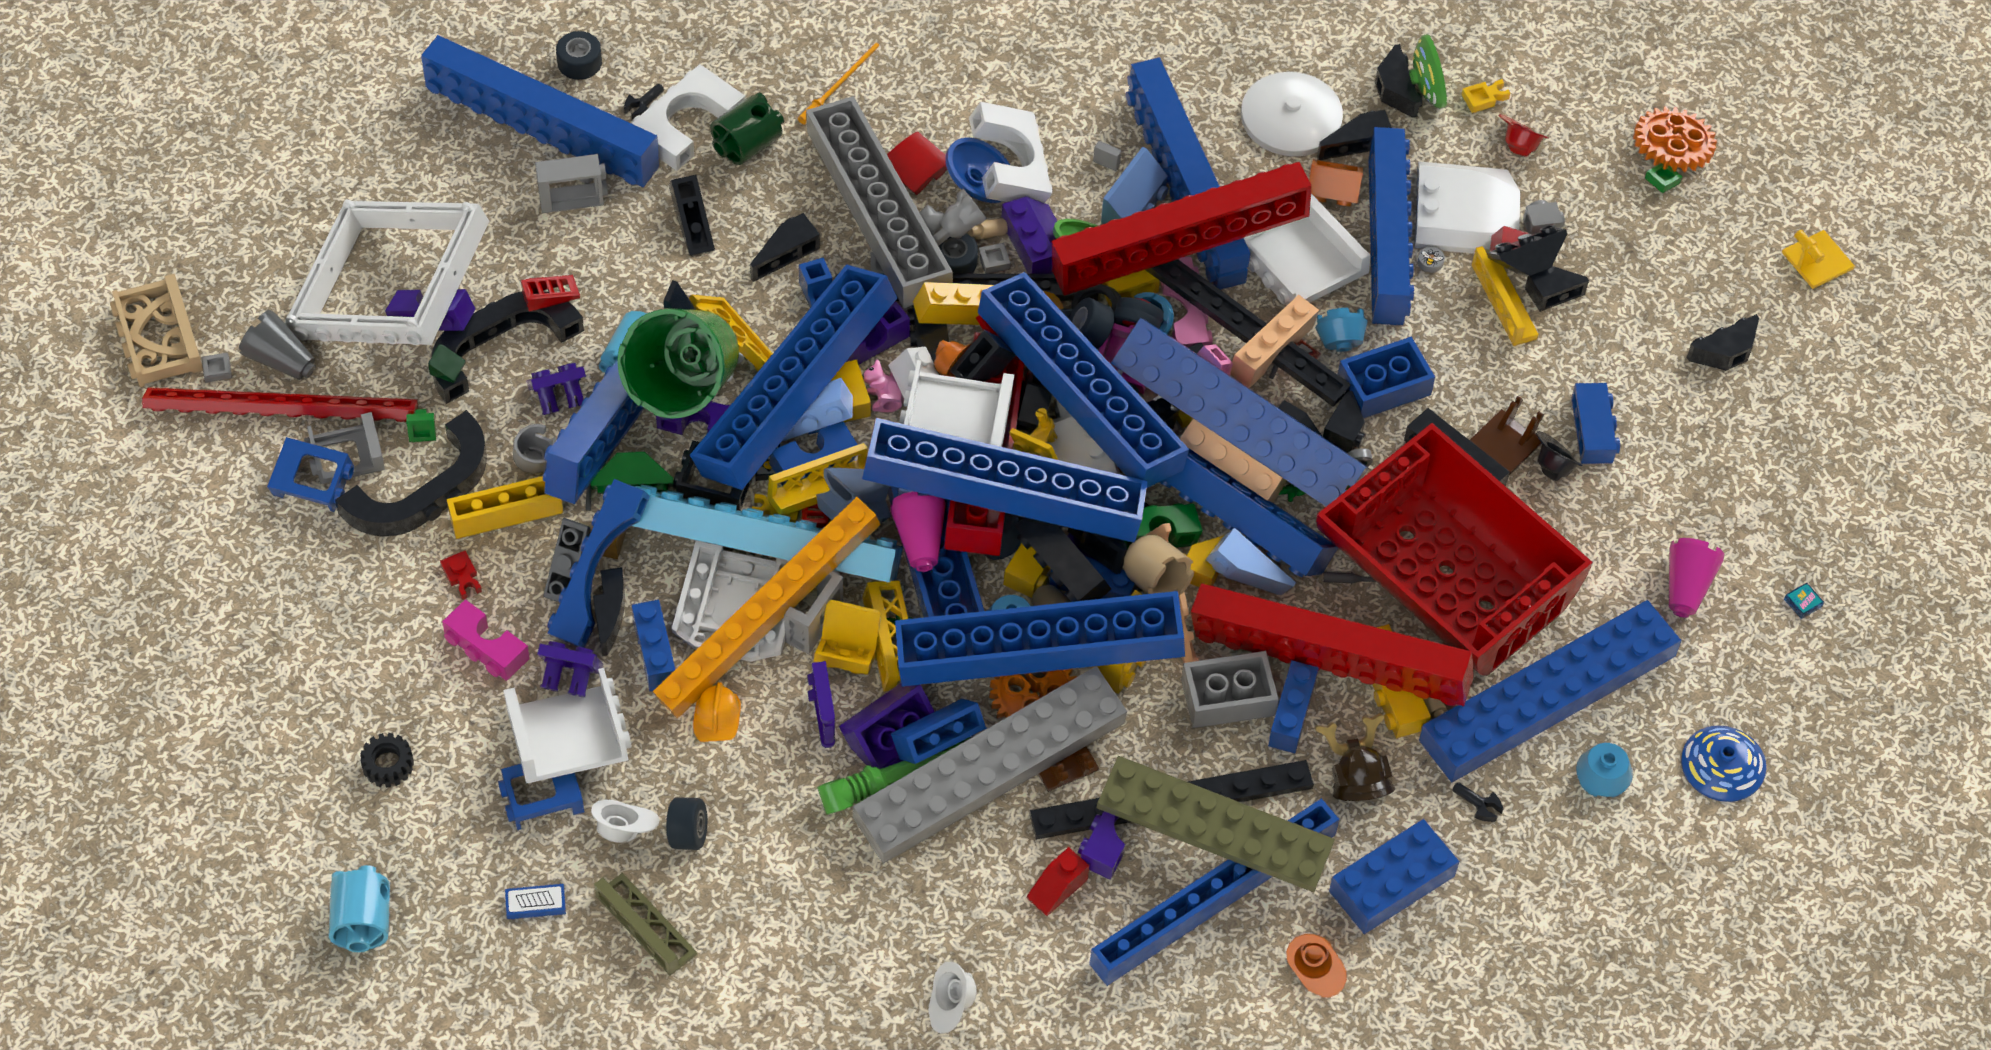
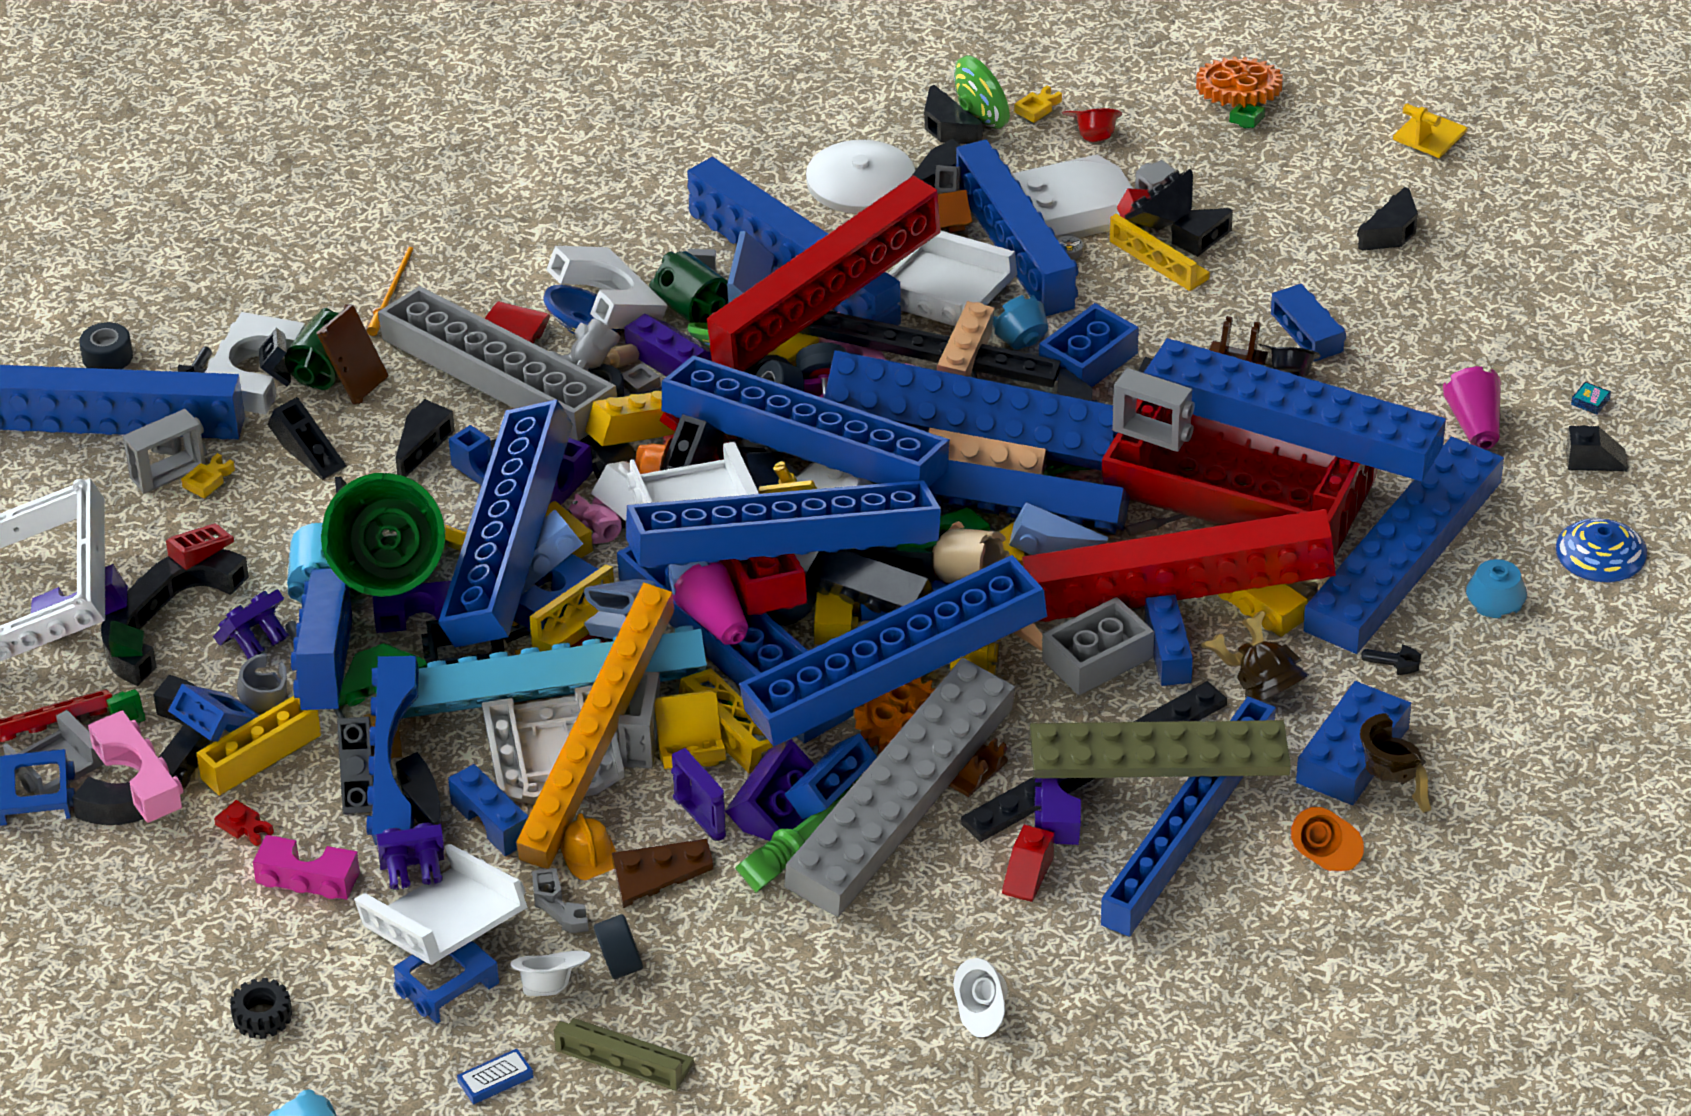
camera: 20 degrees left, 15 degrees down
none -> bright pink arch [88,710,183,823]
none -> blue window [168,684,260,742]
none -> yellow plate [181,453,235,499]
none -> black panel [259,328,291,387]
none -> reddish brown door [317,304,389,404]
none -> light grey piece [532,868,589,933]
none -> reddish brown wing [612,839,713,908]
none -> dark green cylinder [649,251,728,323]
none -> dark grey slope [935,165,962,193]
none -> light grey window [1112,368,1195,452]
none -> blue brick [1144,338,1446,482]
none -> dark brown helmet [1360,713,1431,813]
none -> black slope [1566,425,1628,471]

